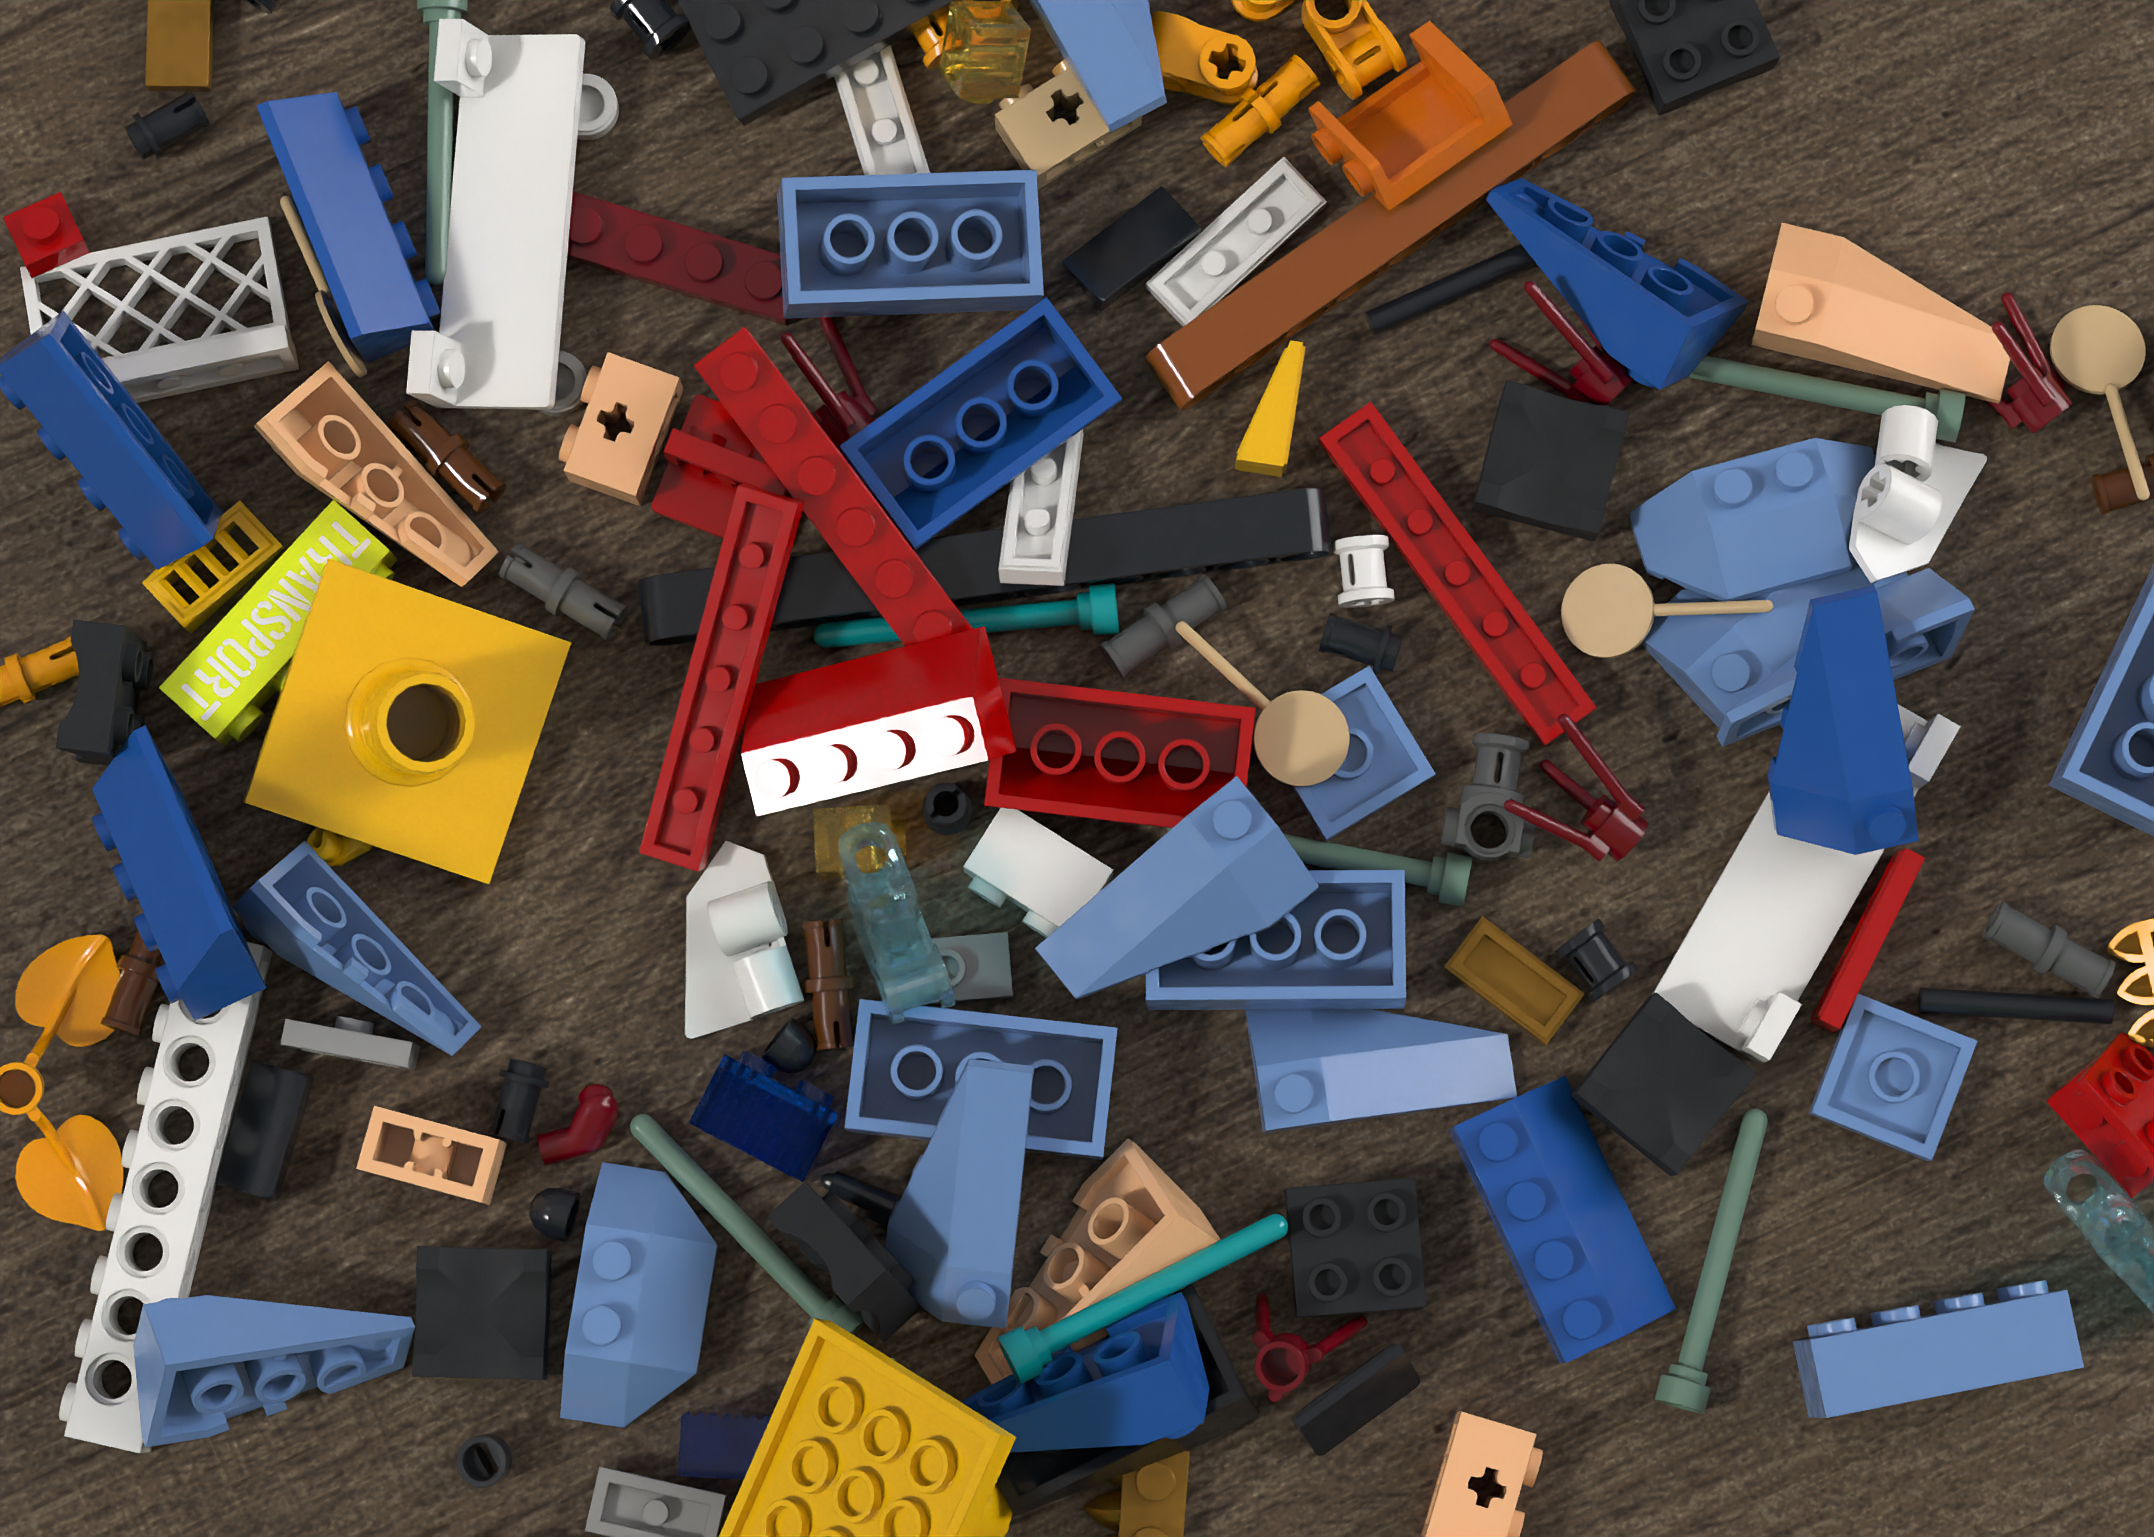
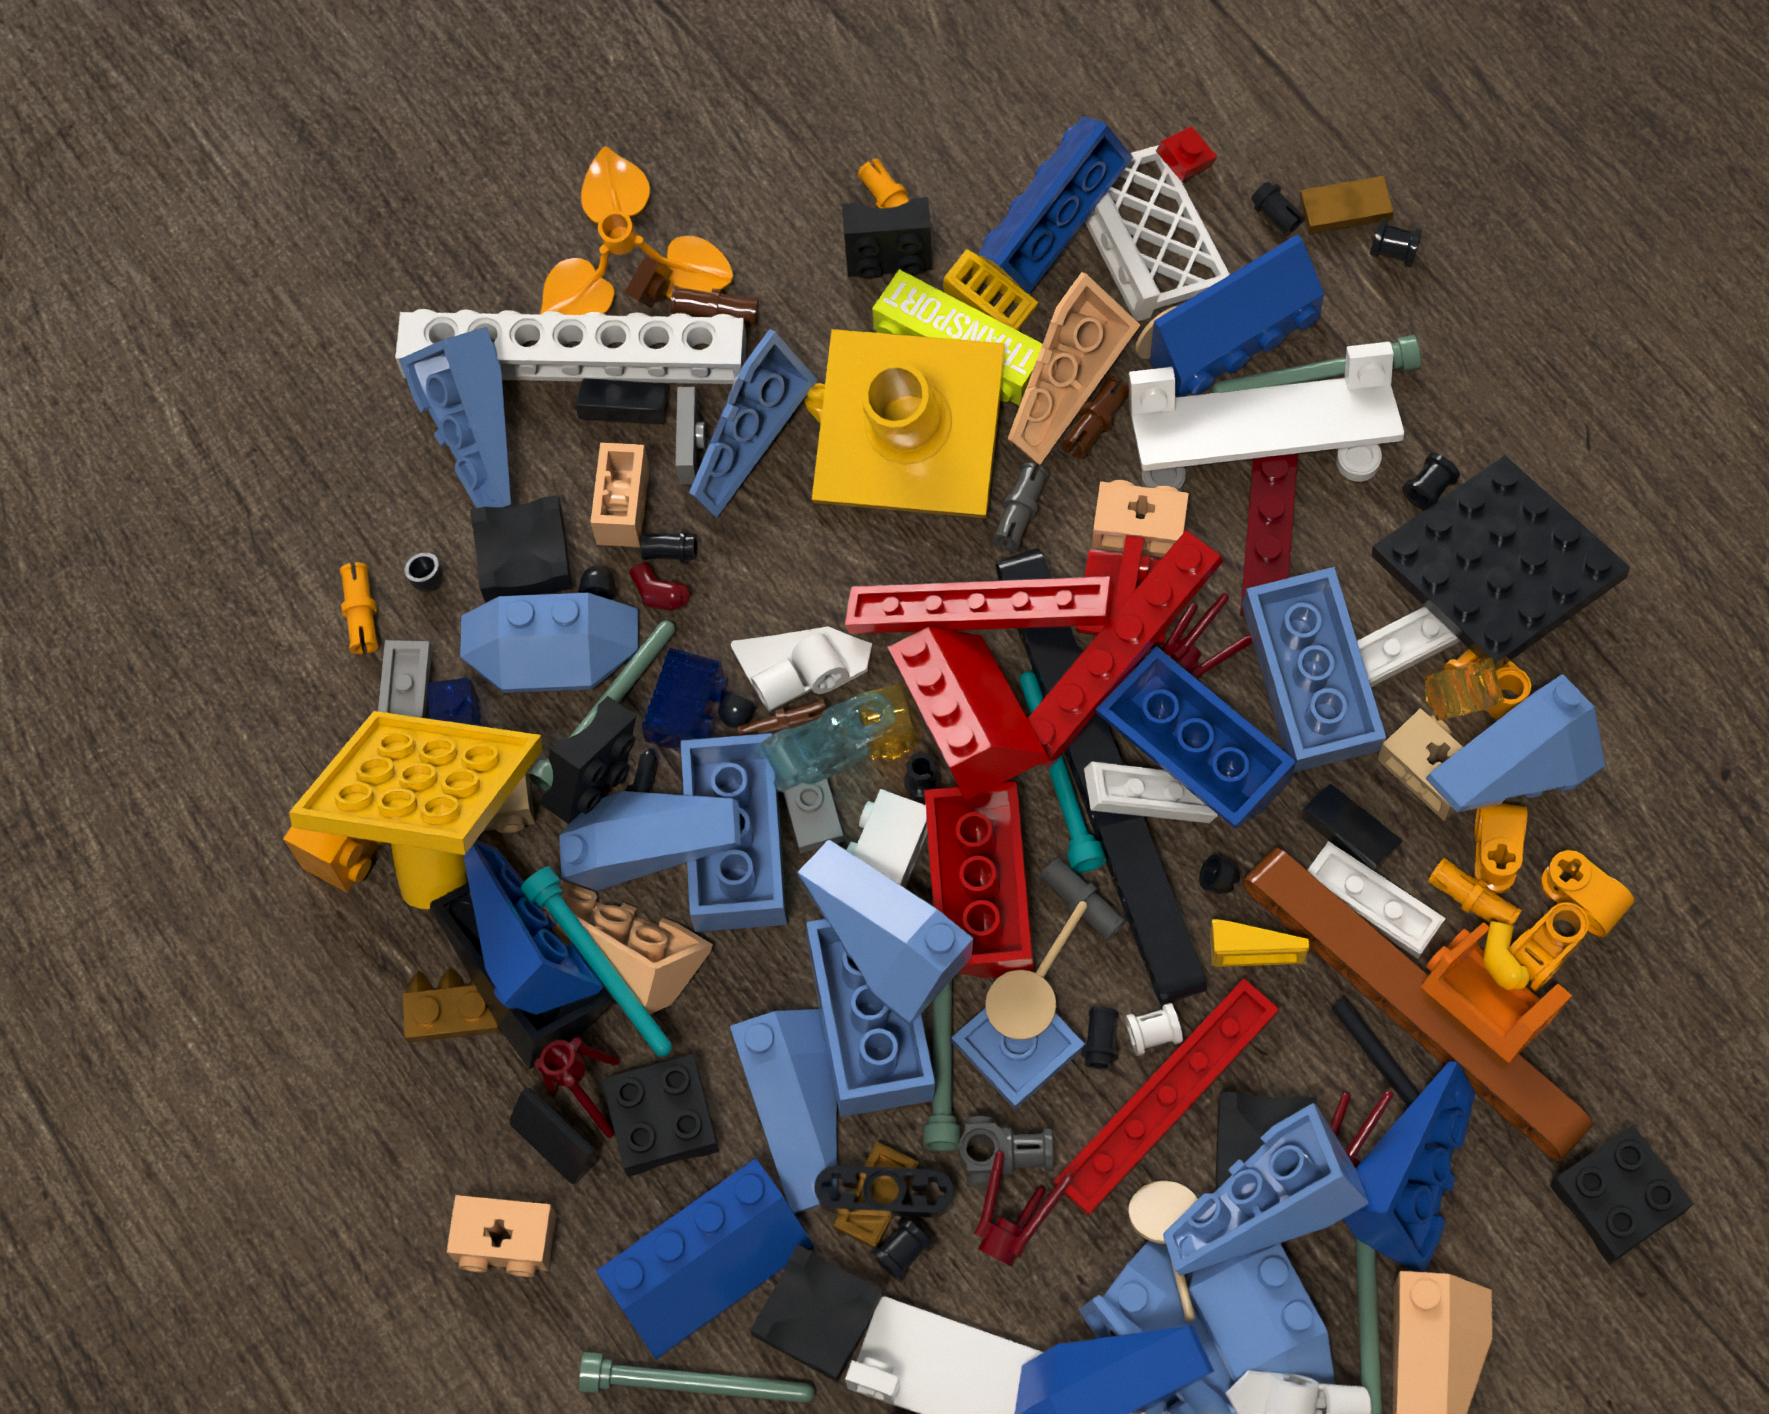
camera: 85 degrees right, 15 degrees down
blue slope [91,725,266,1021] -> none
none -> reddish brown plate [624,256,673,308]
none -> black beam [814,1166,954,1218]
none -> medium blue wedge [1163,1103,1369,1276]
none -> black hinge [1199,855,1240,895]
none -> yellow arm [1483,922,1530,990]

